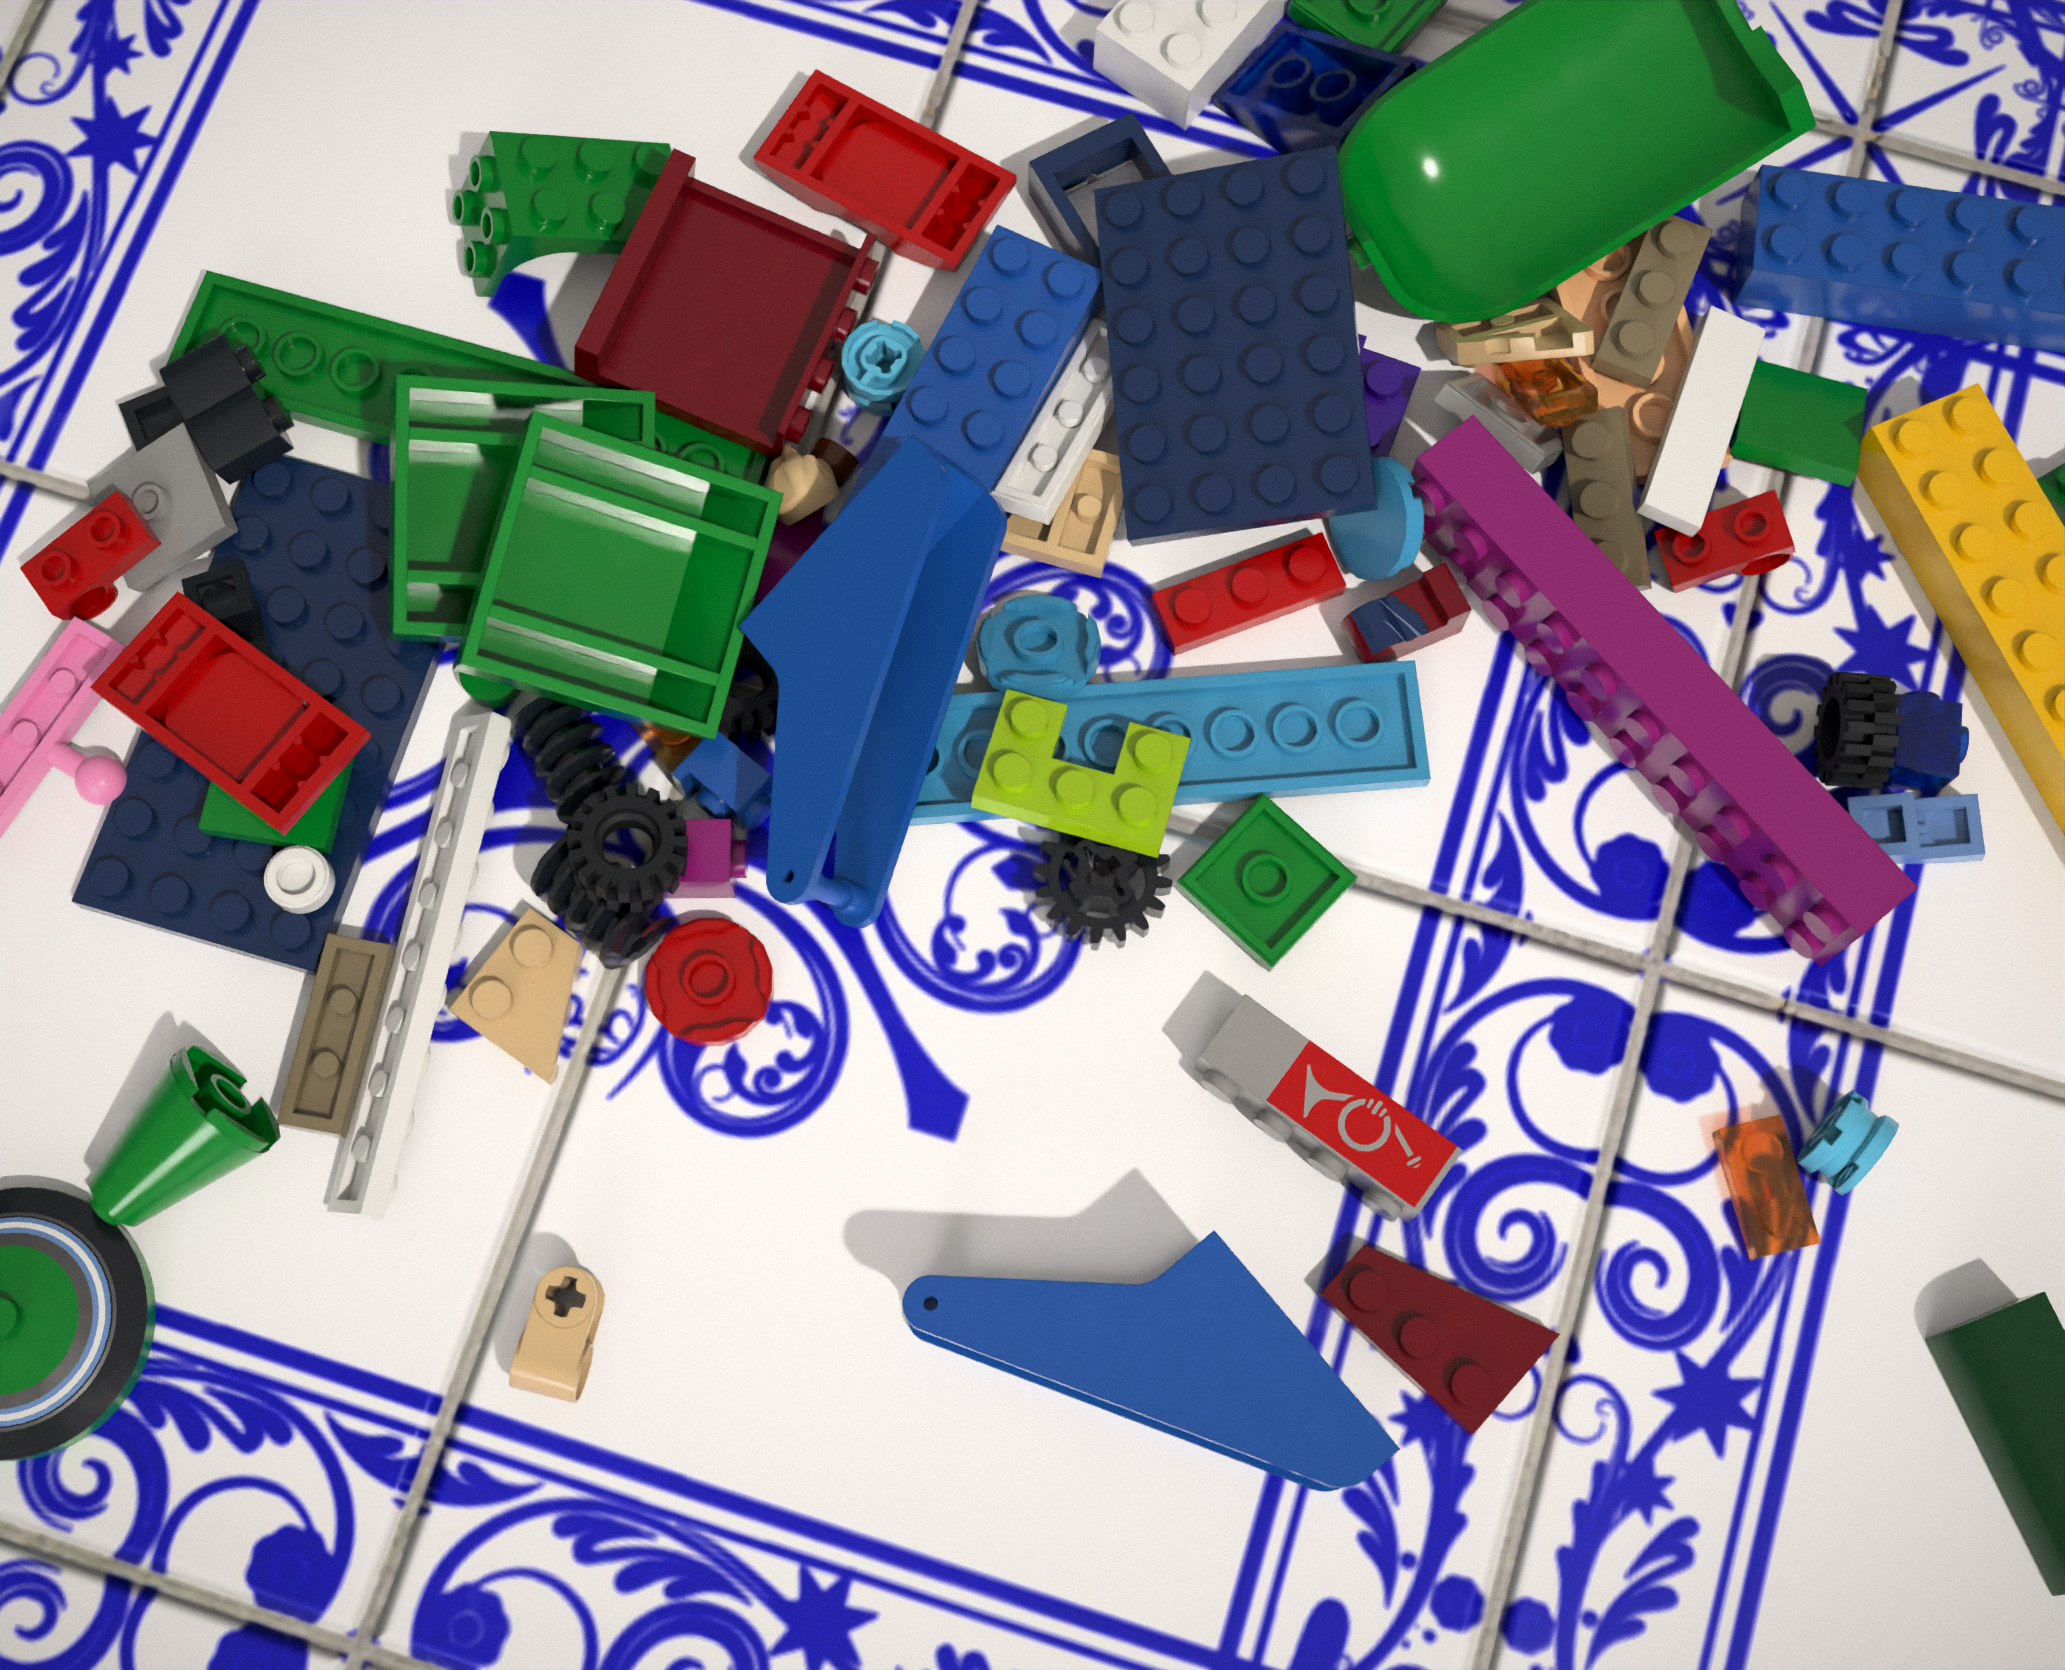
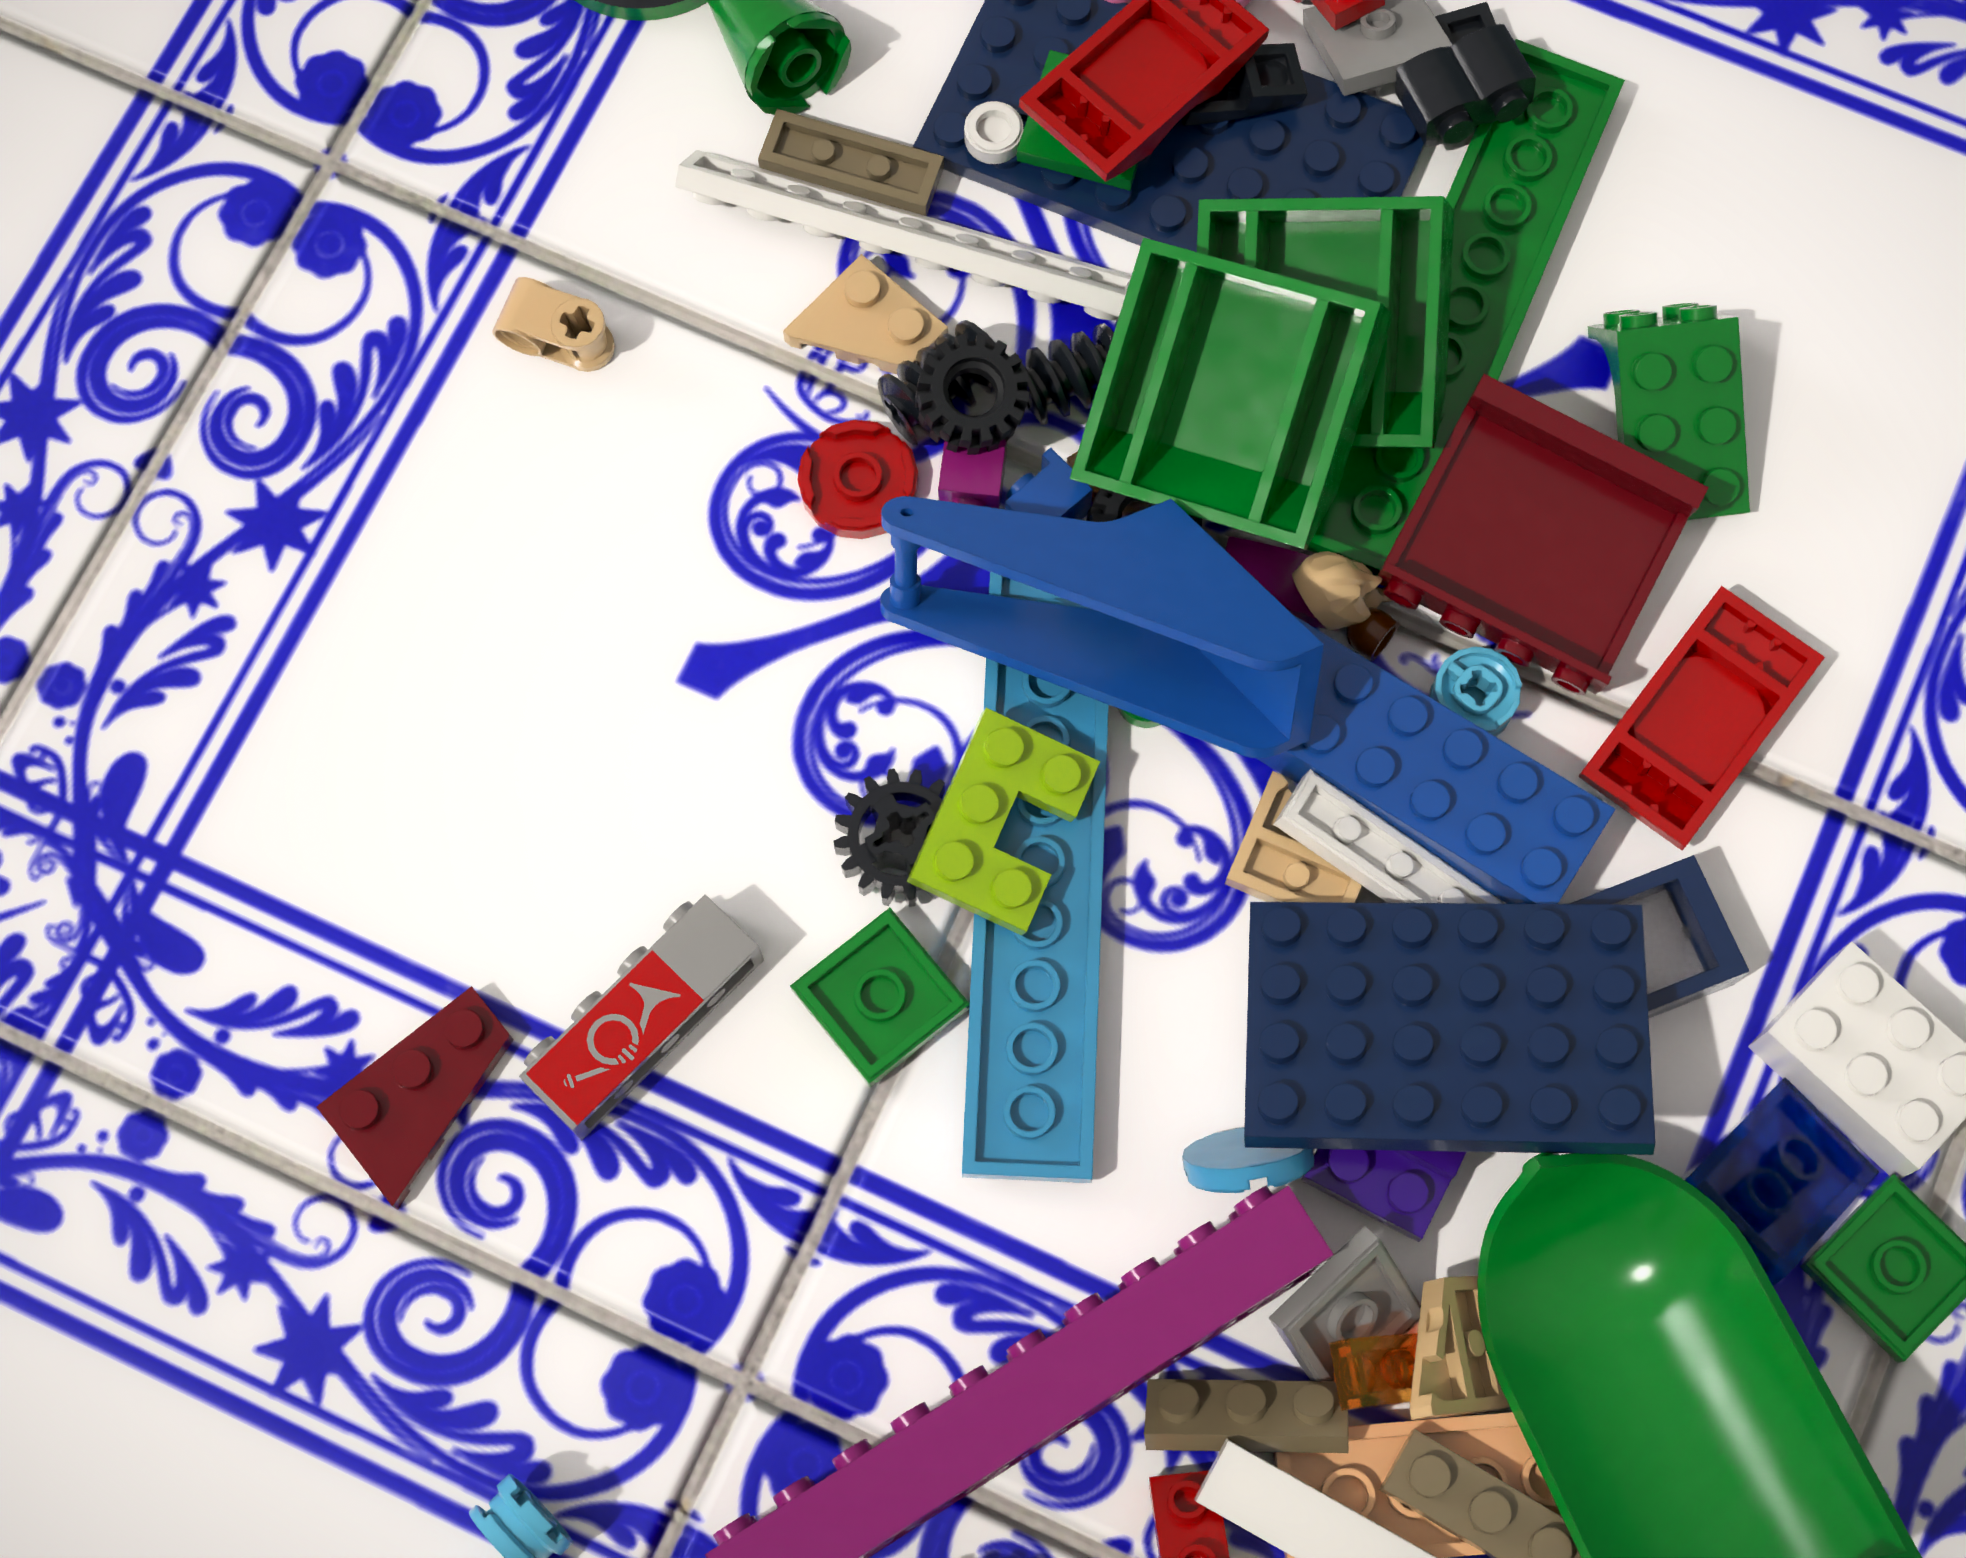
camera: 100 degrees right, 0 degrees up
blue piece [902,1230,1400,1492] -> none
dark azure tile [976,594,1101,700] -> none
red plate [1151,532,1346,656] -> none
dark red leg [1340,563,1472,664] -> none
clear orange plate [1711,1114,1821,1261] -> none

